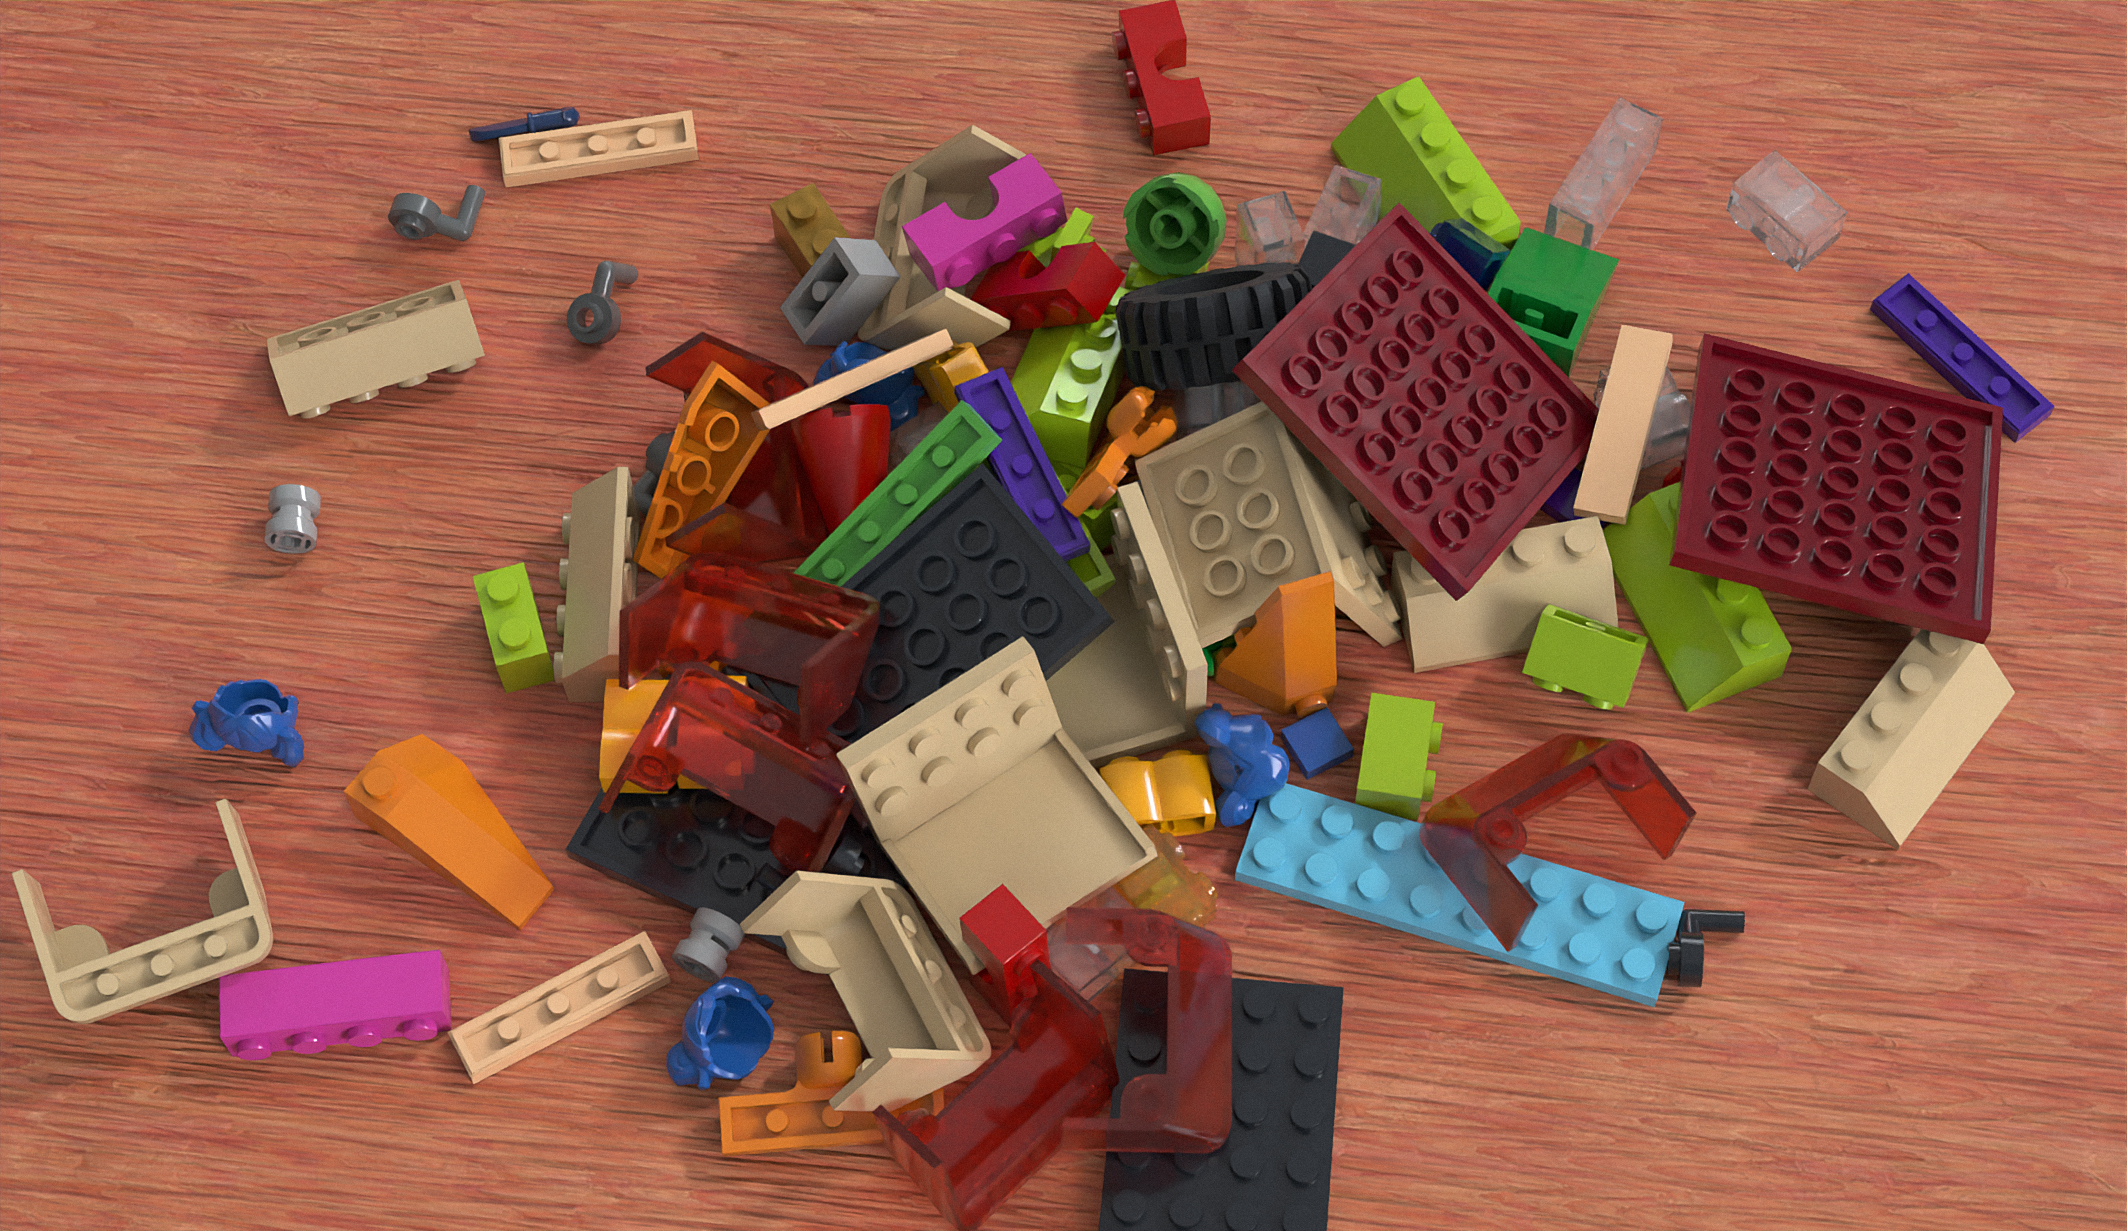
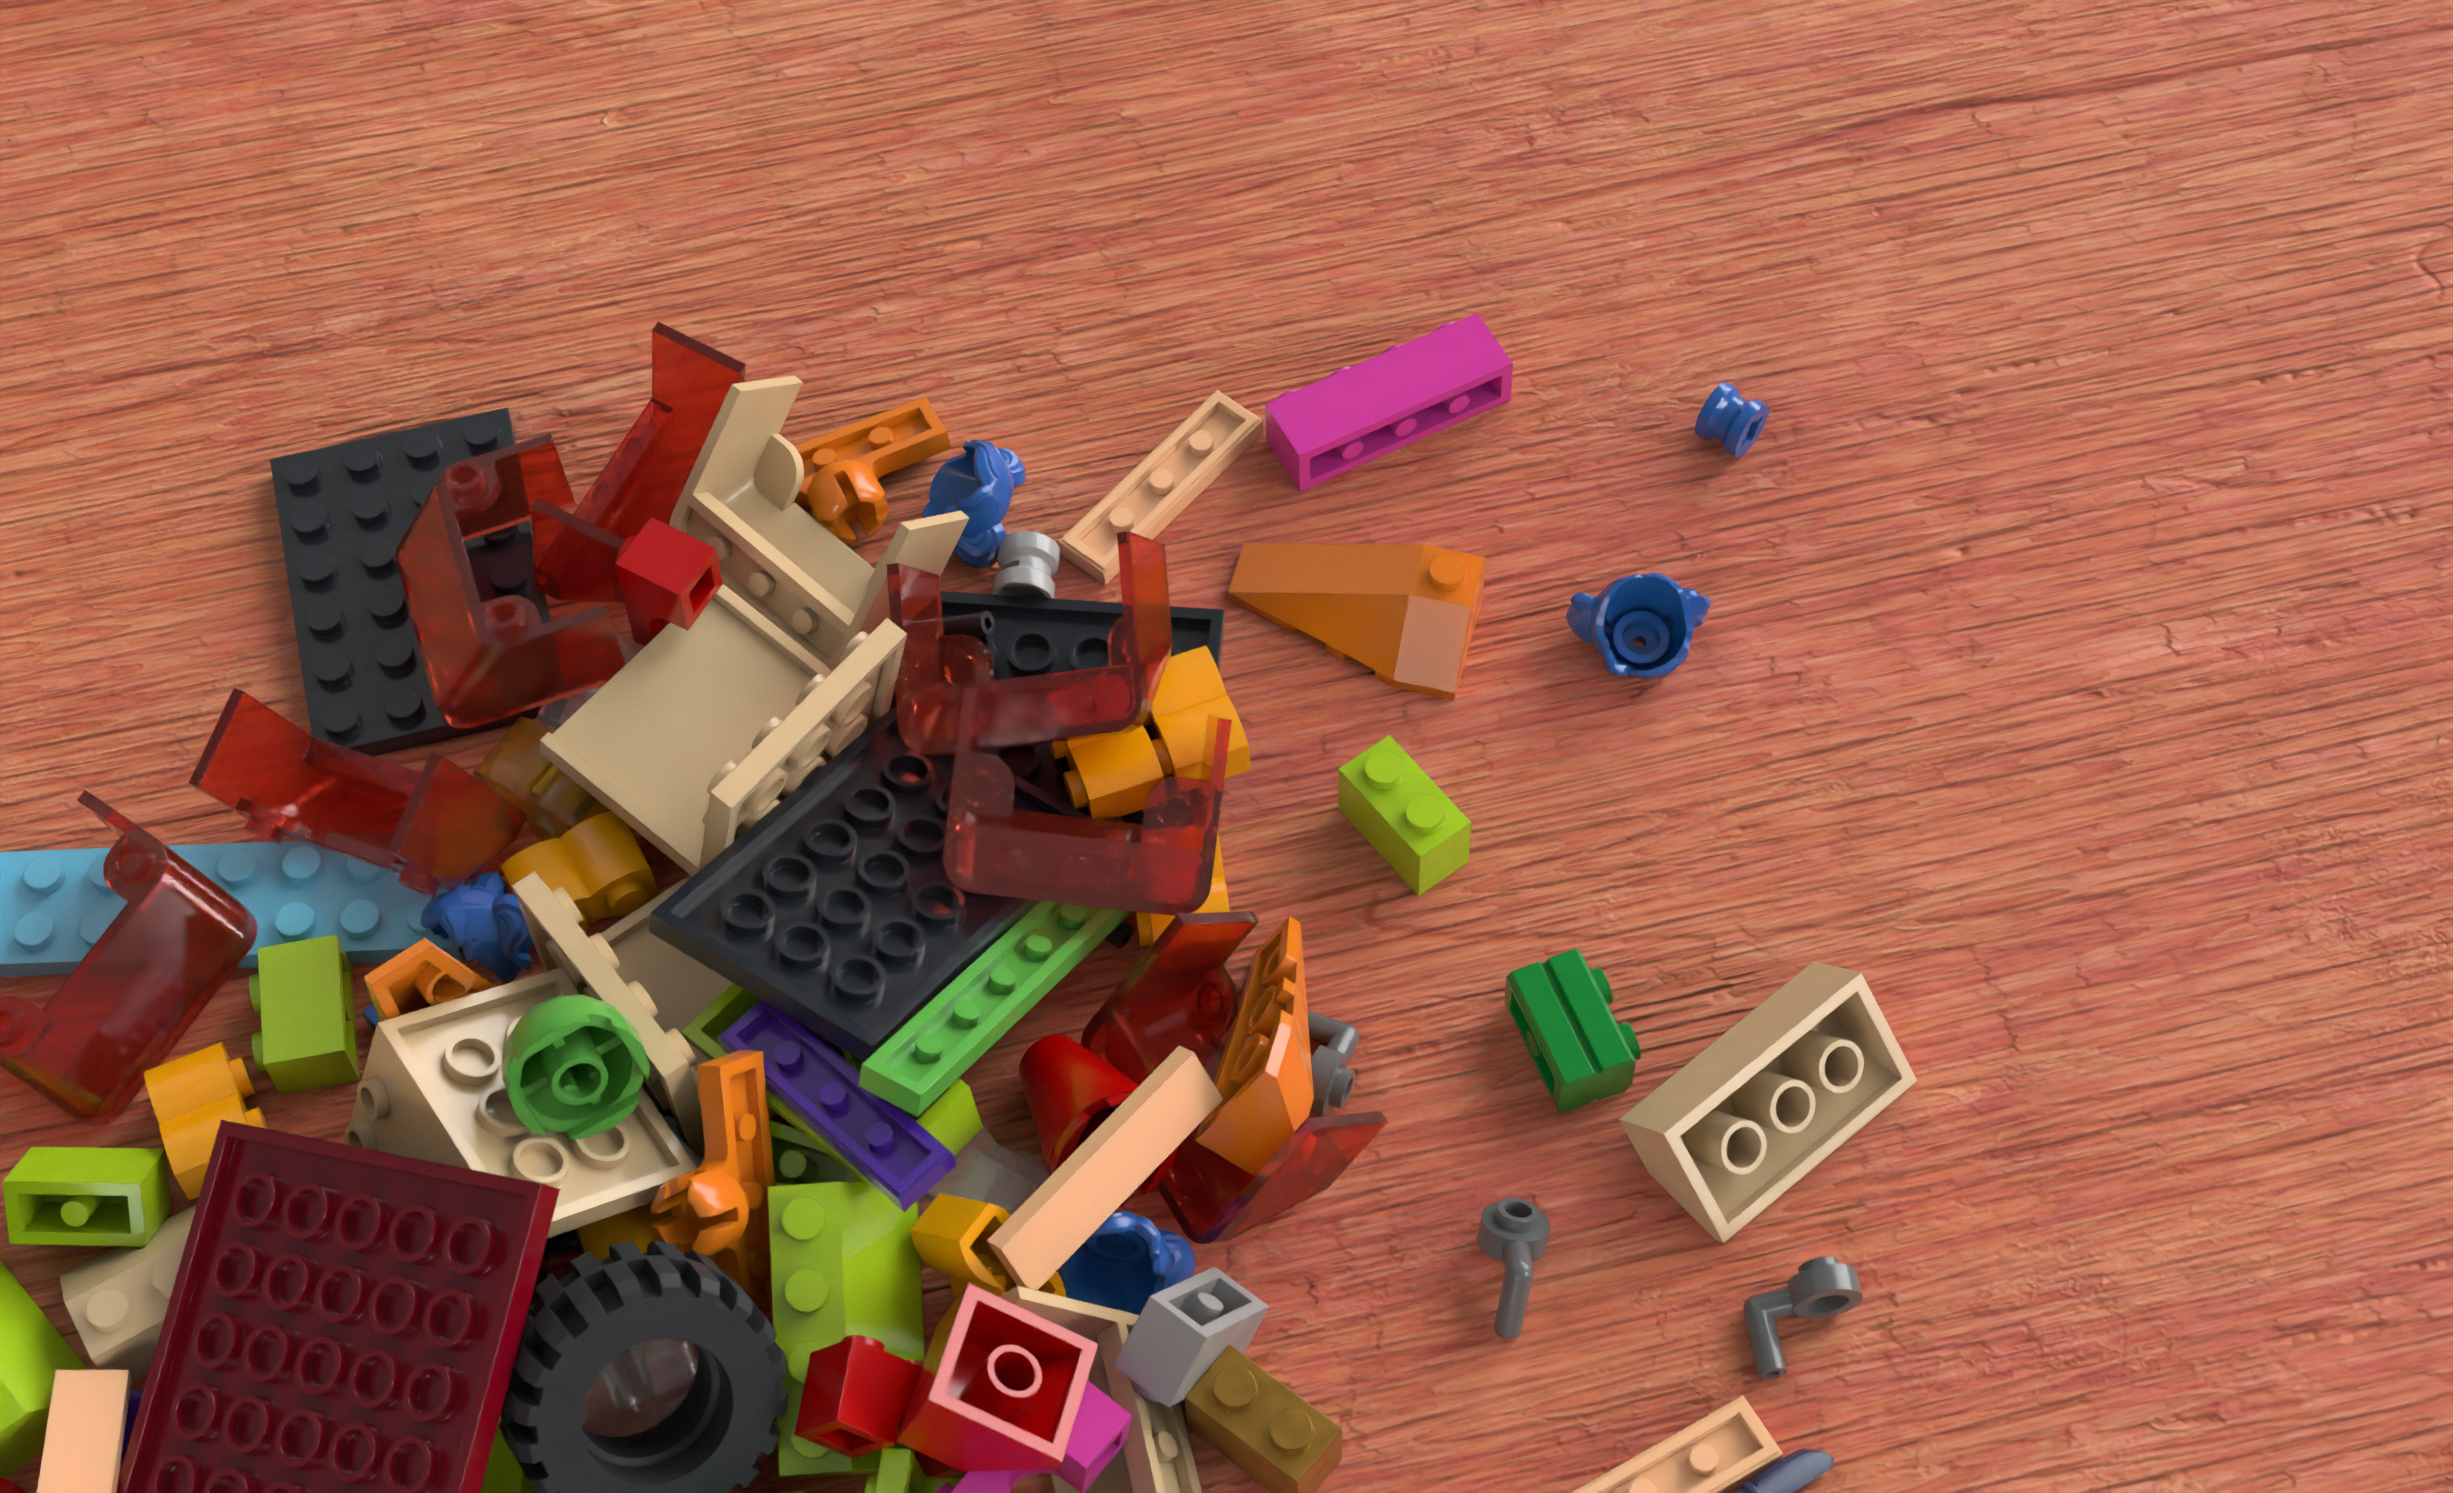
camera: 160 degrees right, 5 degrees down
tan windscreen [12,799,273,1024] -> none
light grey wheel [264,484,321,554] -> none
tan slope [554,467,641,702] -> none
none -> light orange brick [144,1042,268,1200]
none -> clear red windscreen [189,688,528,897]
none -> bright green cylinder [501,995,650,1140]
none -> red slope [896,1282,1099,1472]
none -> green brick [1504,948,1641,1113]
none -> blue wheel [1695,382,1769,458]

